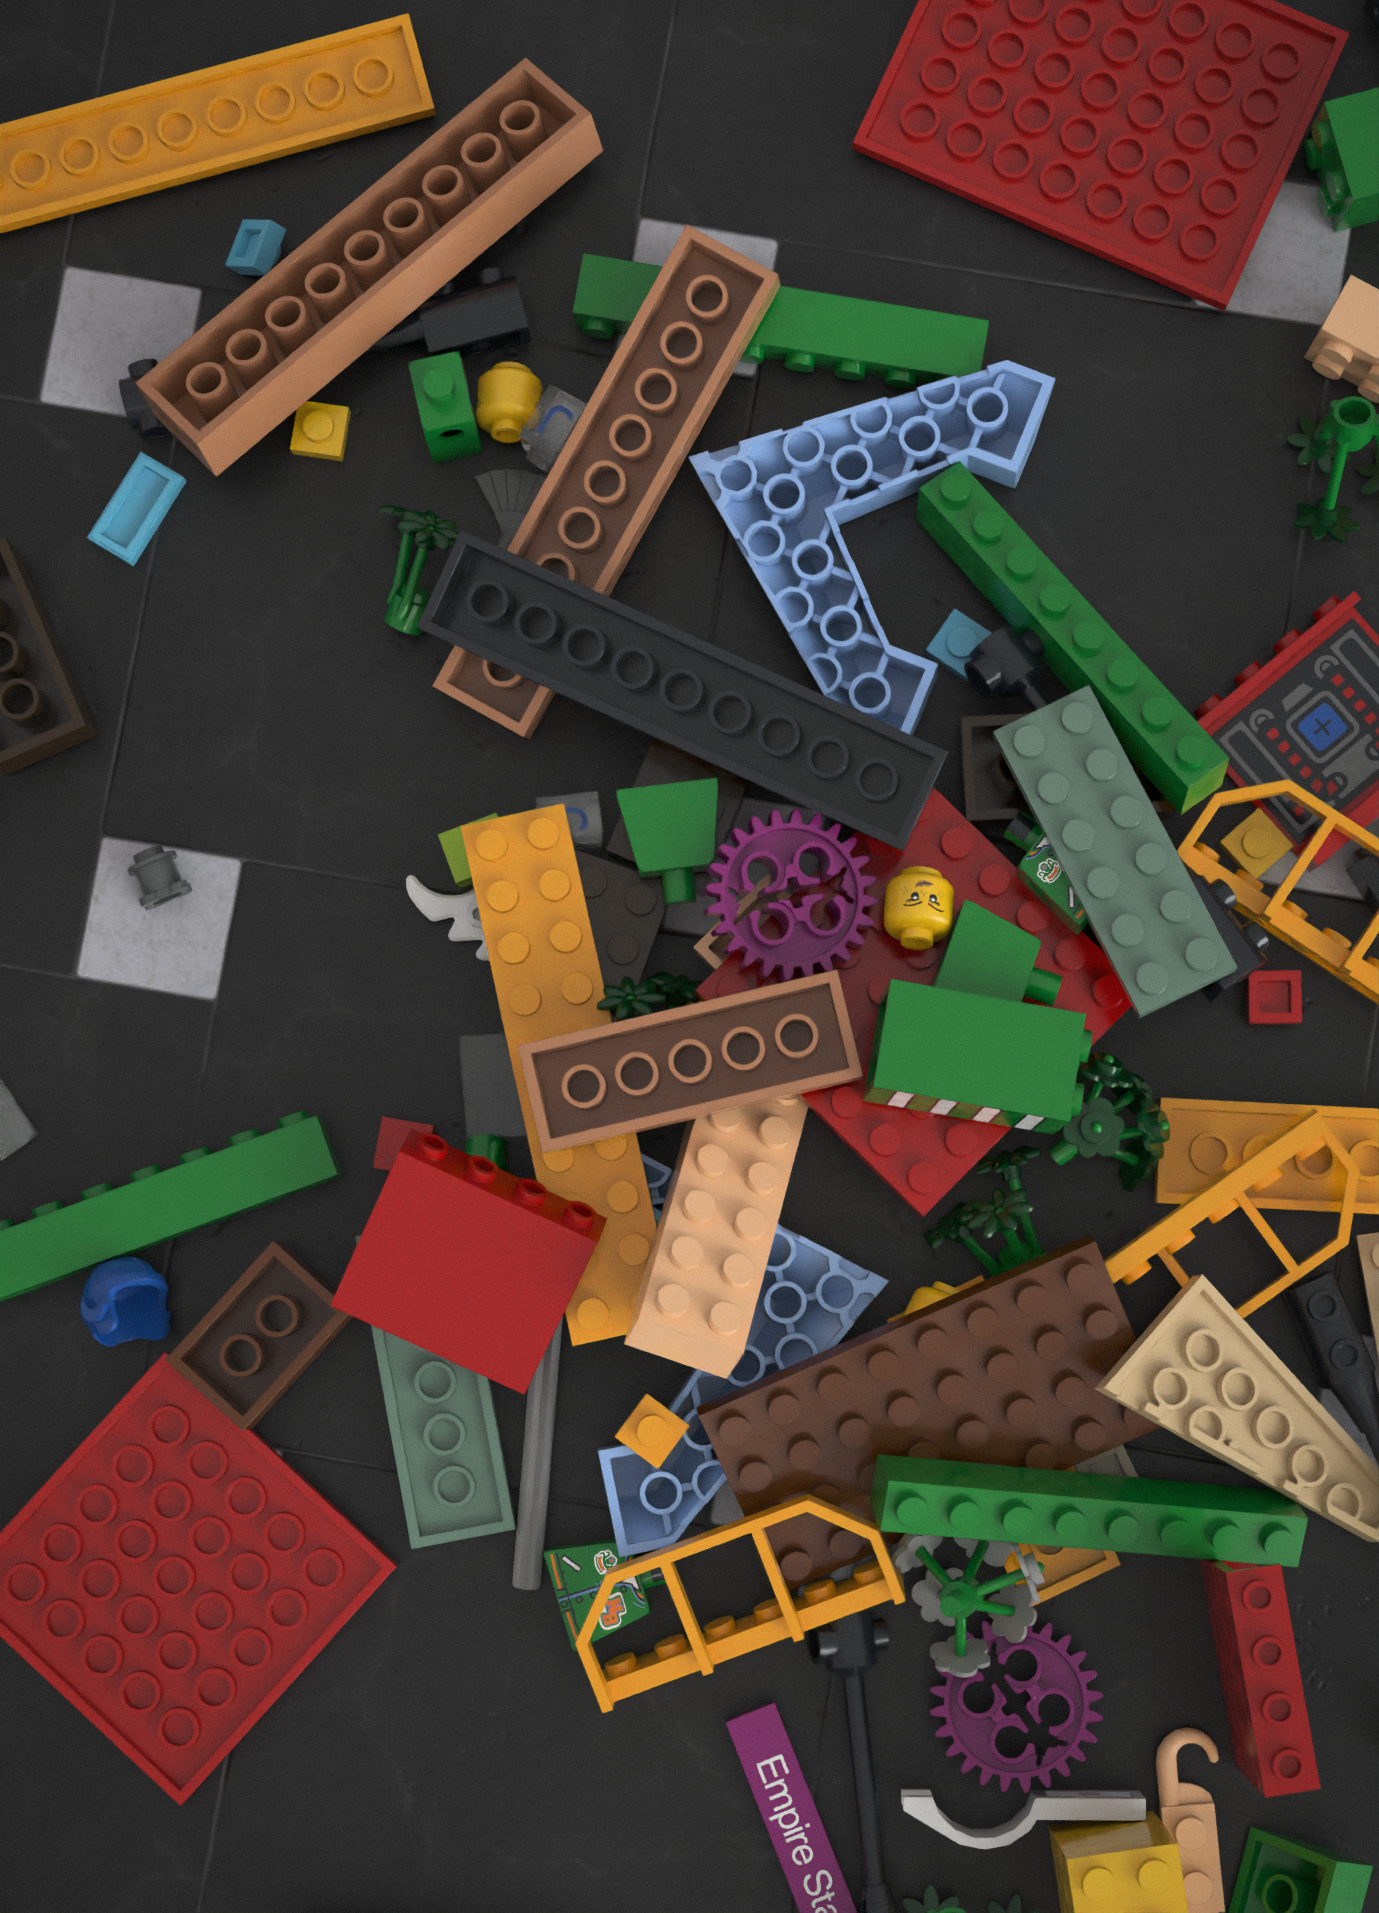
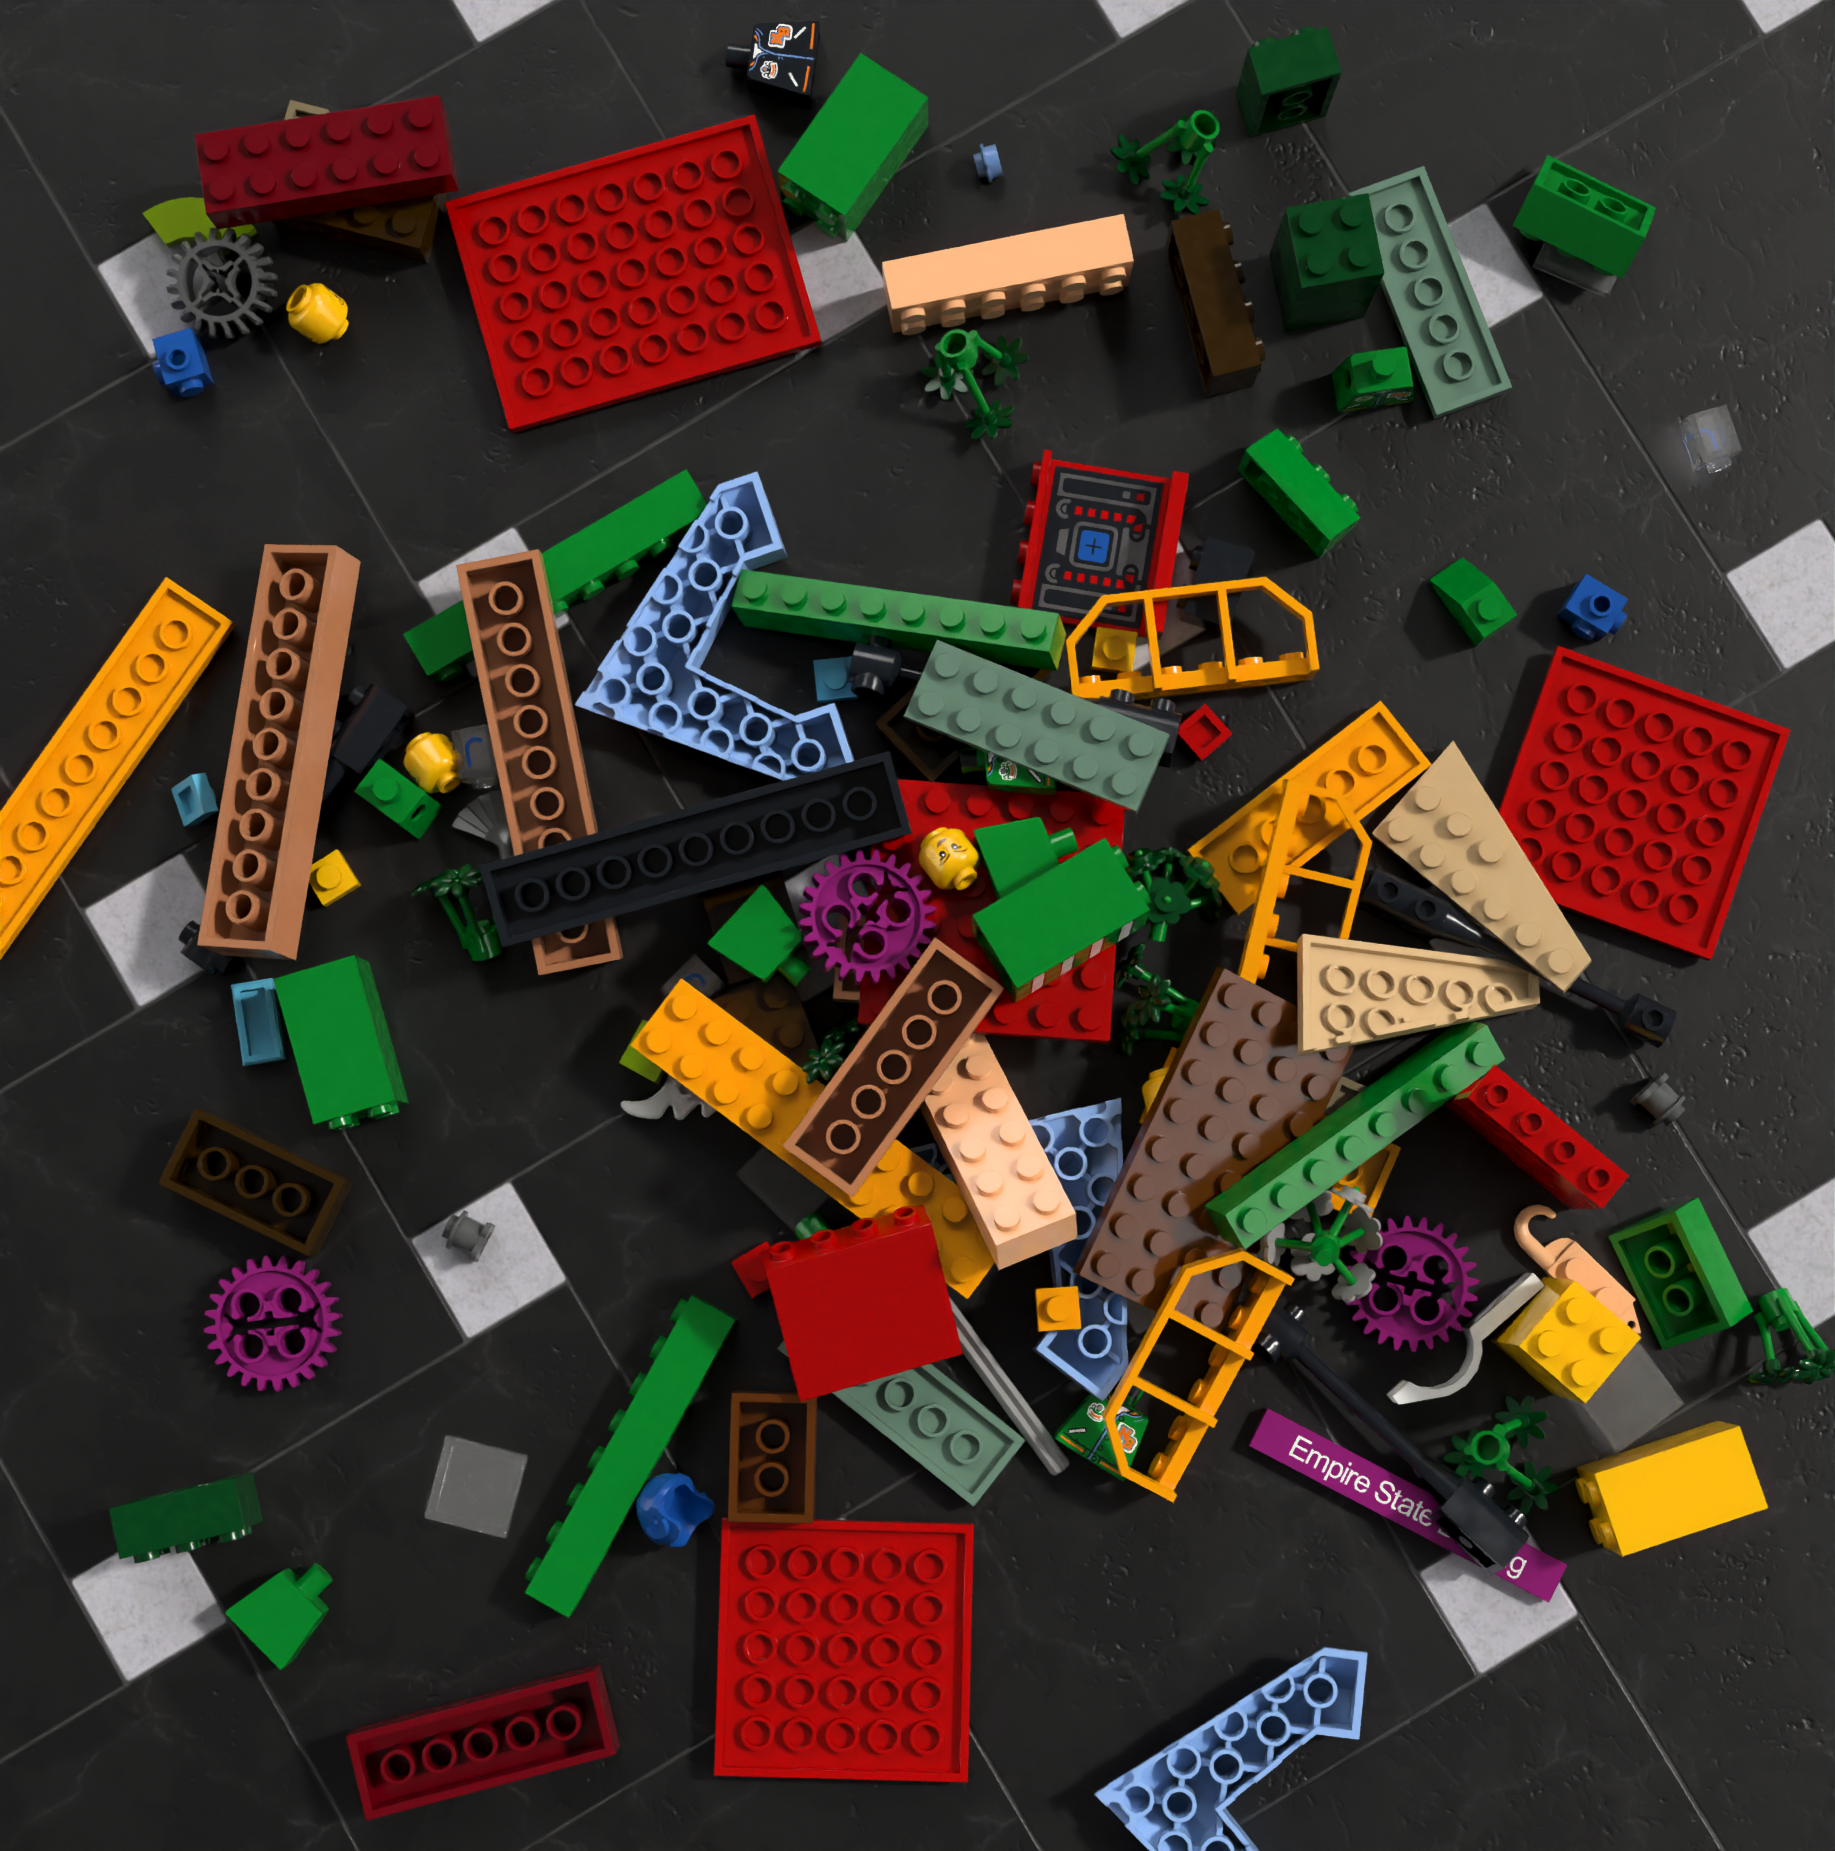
camera: 50 degrees left, 0 degrees up
none -> green brick [273,955,409,1132]

